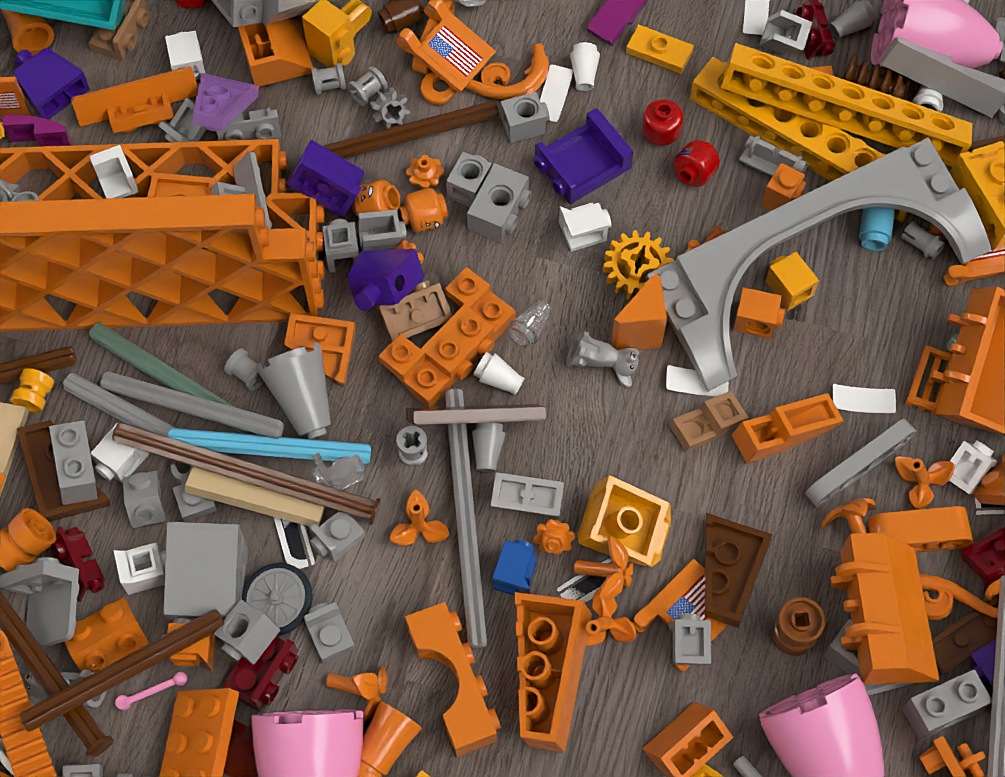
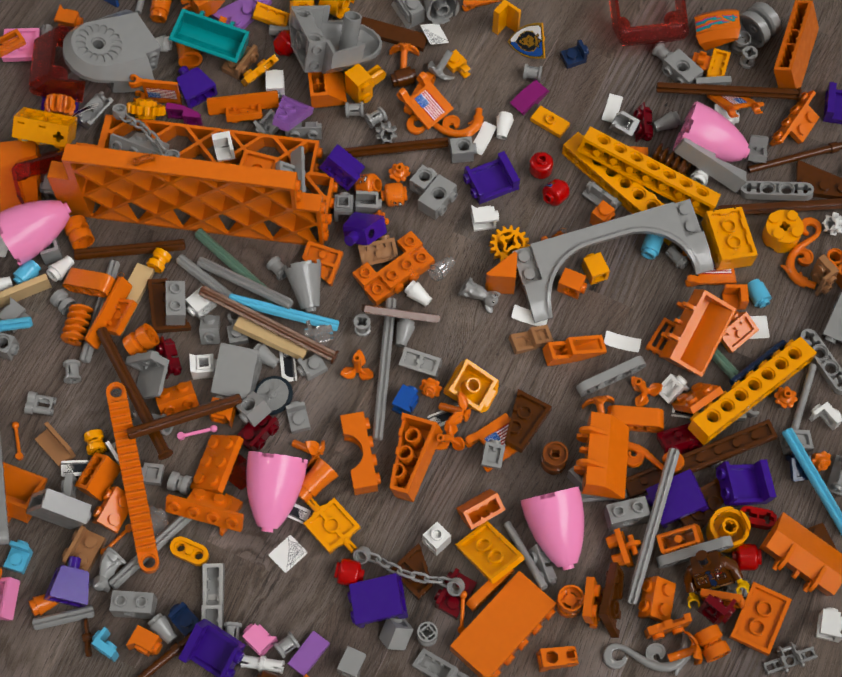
camera: 10 degrees right, 0 degrees up
none -> light orange wing [240,54,279,87]
none -> light grey cone [254,343,280,369]

